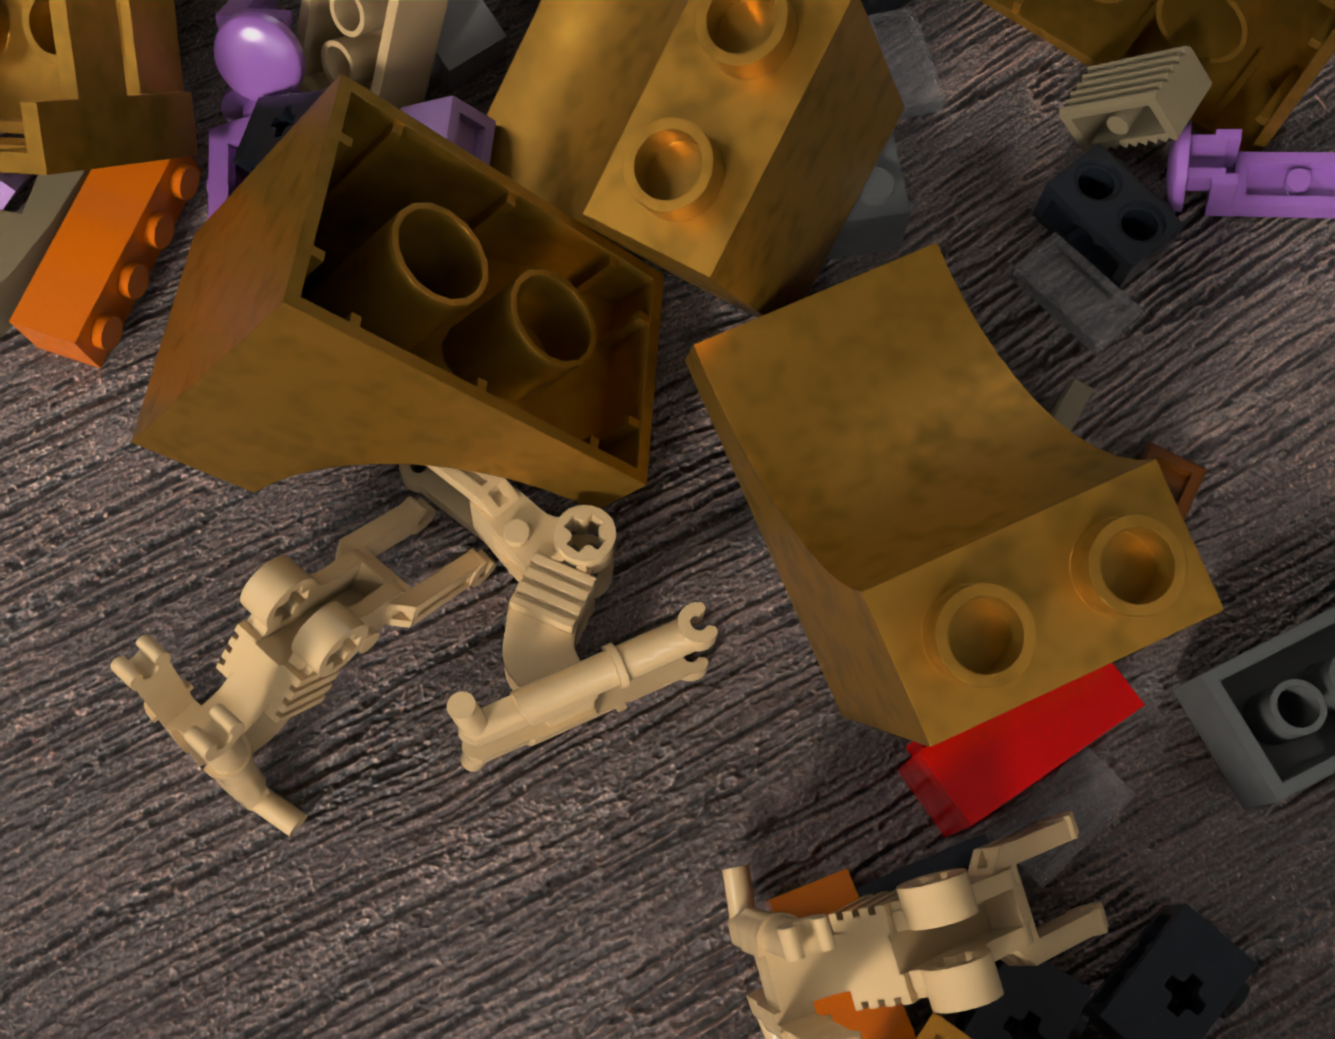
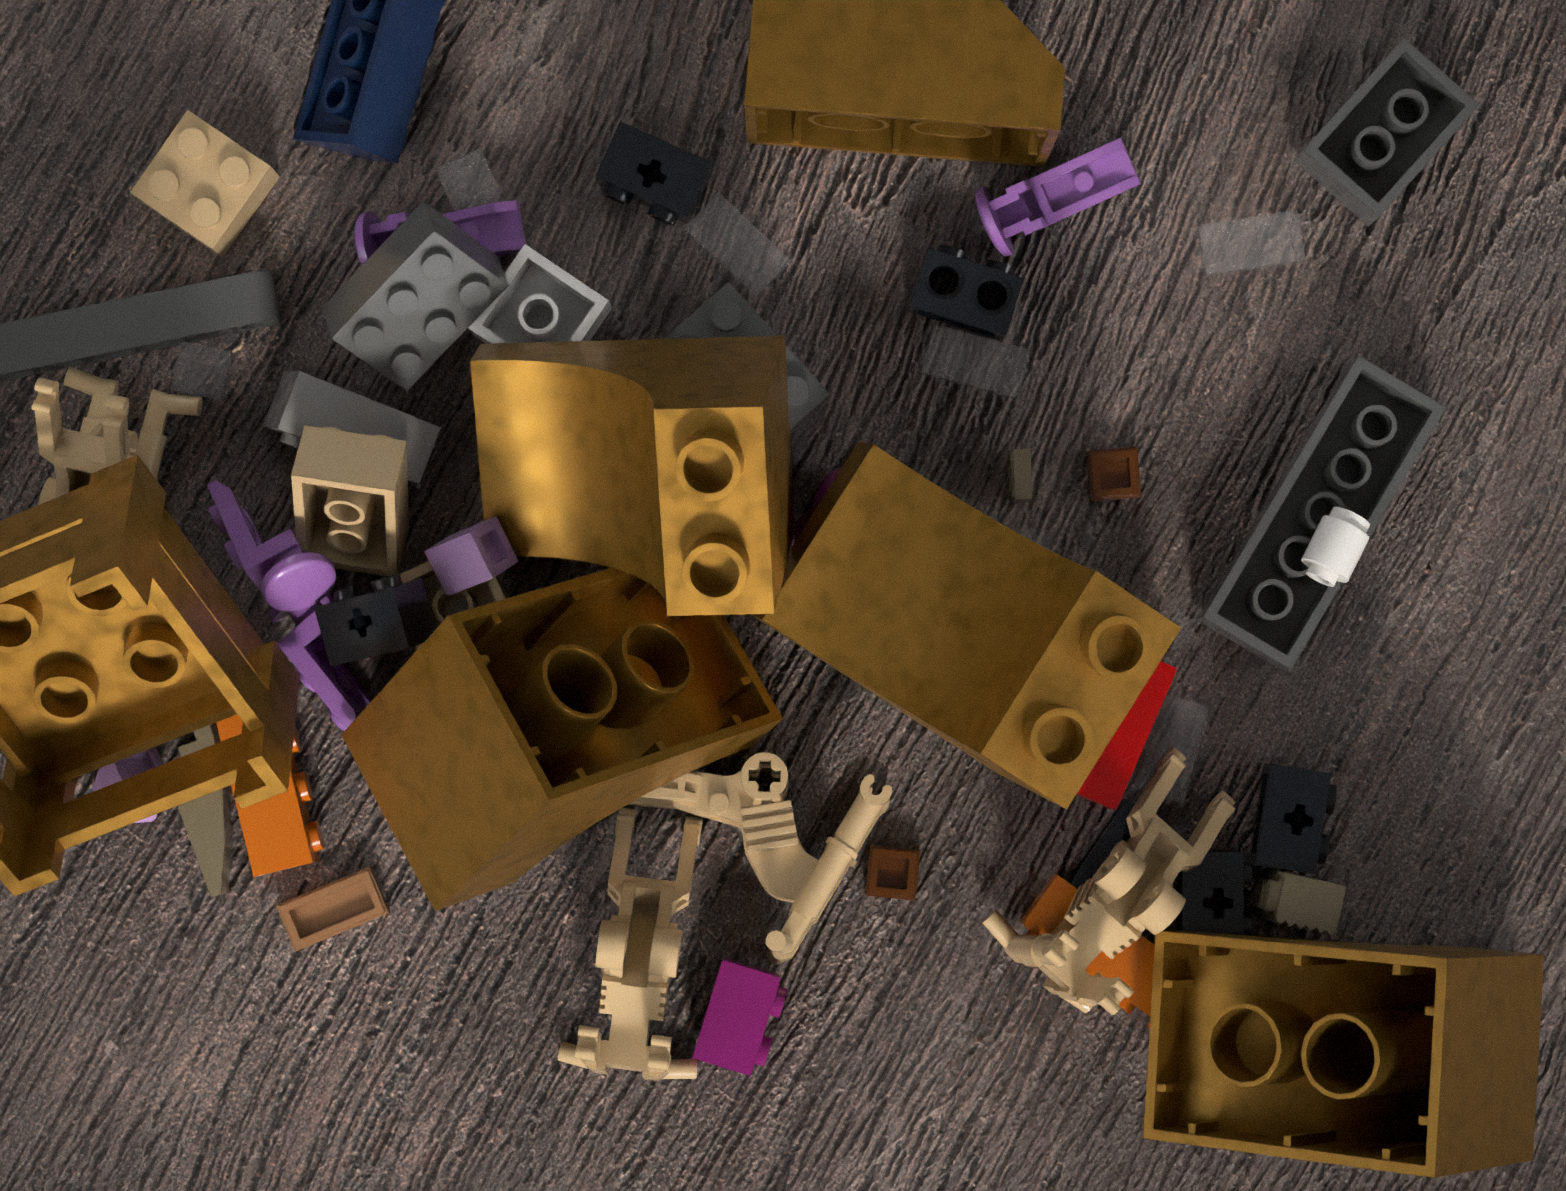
camera: 35 degrees left, 15 degrees up
dark tan brick [1059,46,1212,153] -> none
none -> medium nougat tile [276,866,390,952]
none -> magenta brick [692,957,788,1076]
none -> reddish brown tile [865,845,921,901]

